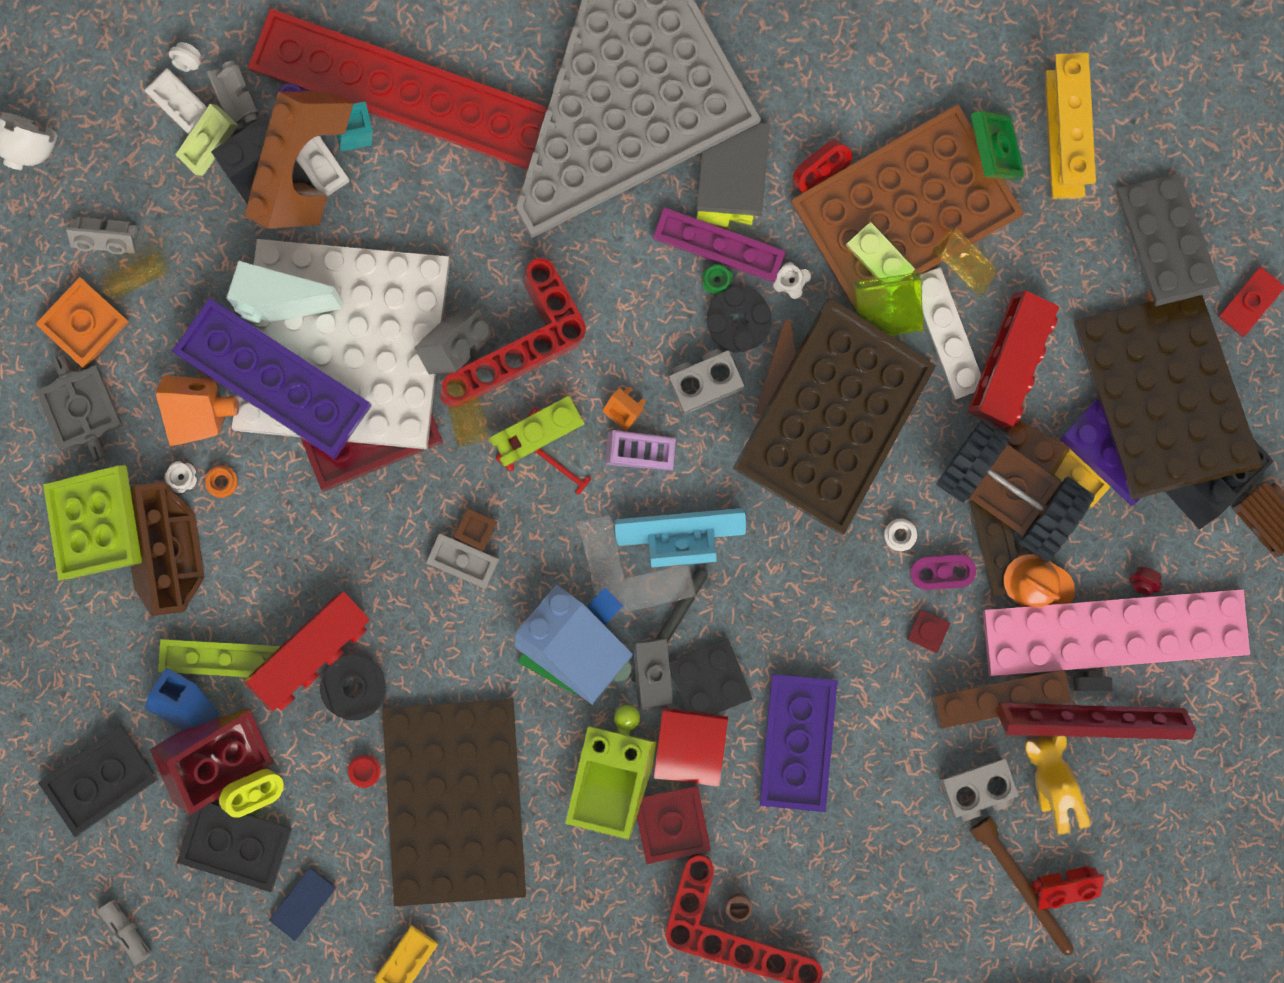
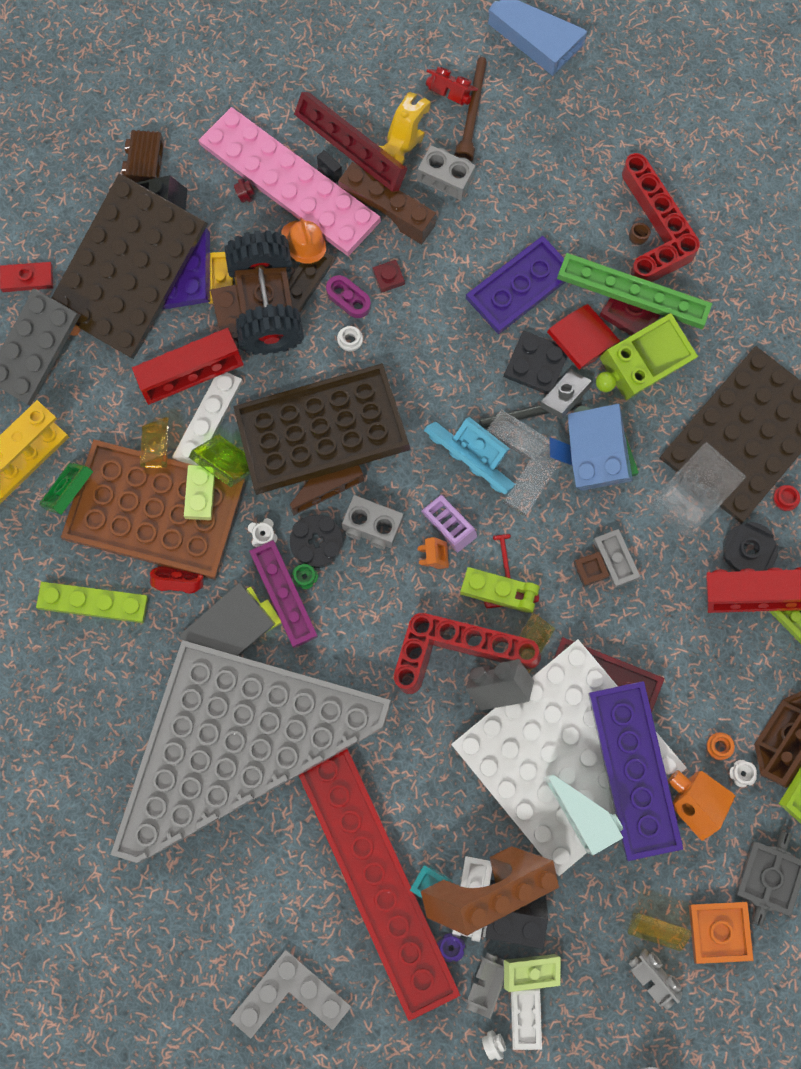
camera: 140 degrees left, 10 degrees down
none -> lime plate [36,582,149,623]
none -> bright green plate [557,253,712,330]
none -> clear slope [649,442,746,540]

